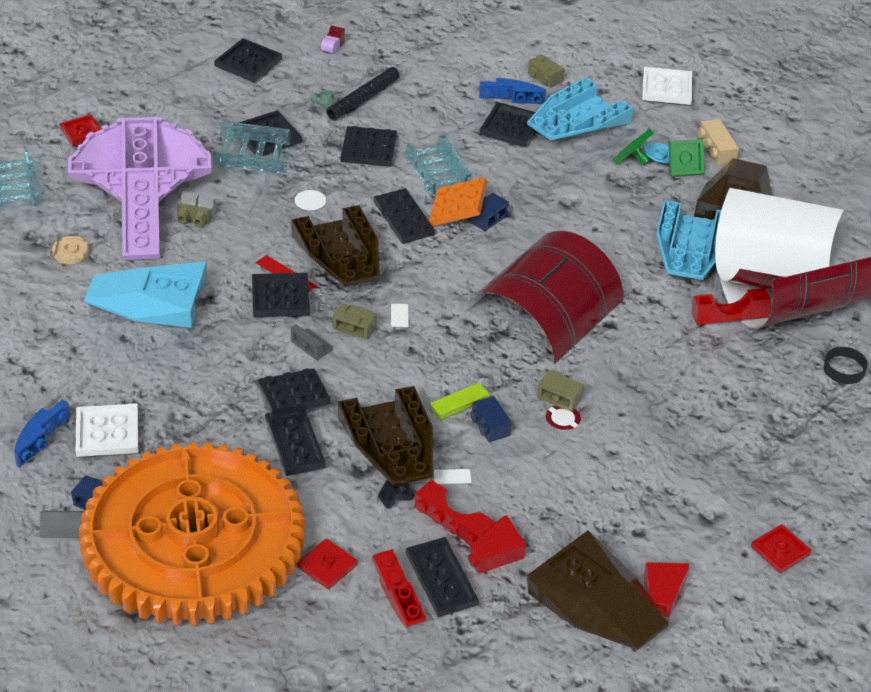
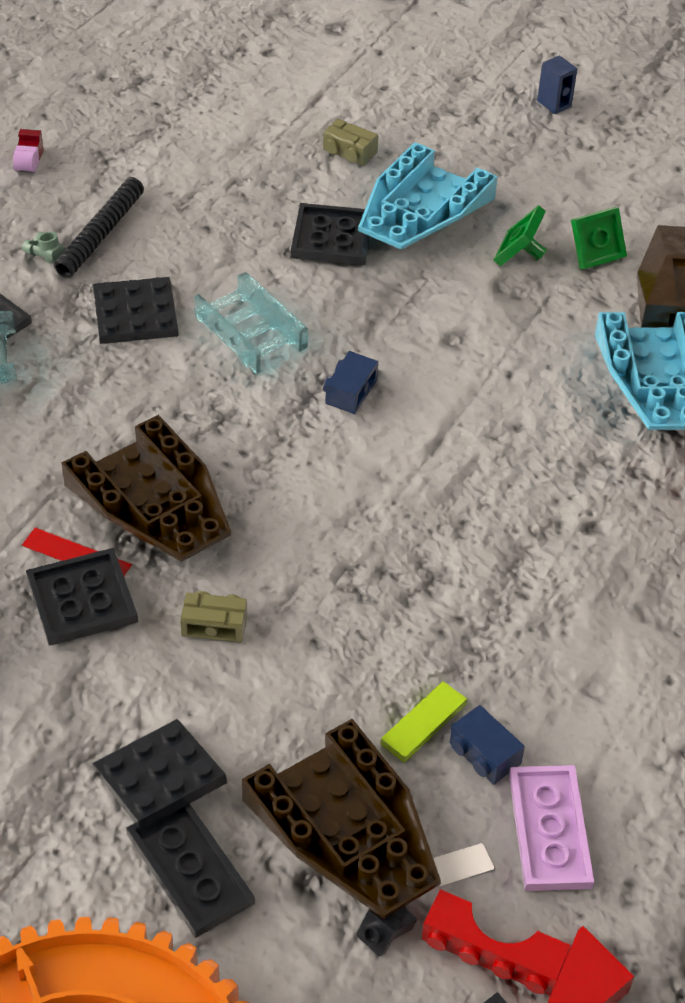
camera: 15 degrees left, 5 degrees up
dark grey panel [291,324,333,361] -> none
white sticker [295,190,326,210] -> none
black plate [374,188,435,244] -> none
white sticker [391,304,408,327] -> none
orange plate [429,177,488,226] -> none
dark red sticker [462,231,624,365] -> none
blue slope [479,78,546,104] -> none
olive brick [537,370,584,412] -> none
sticker [545,405,581,430] -> none
white plate [642,67,692,105] -> none
medium azure dish [644,142,669,163] -> none
tan brick [698,119,739,165] -> none
none -> lavender plate [509,765,594,891]
none -> dark blue brick [537,55,578,114]

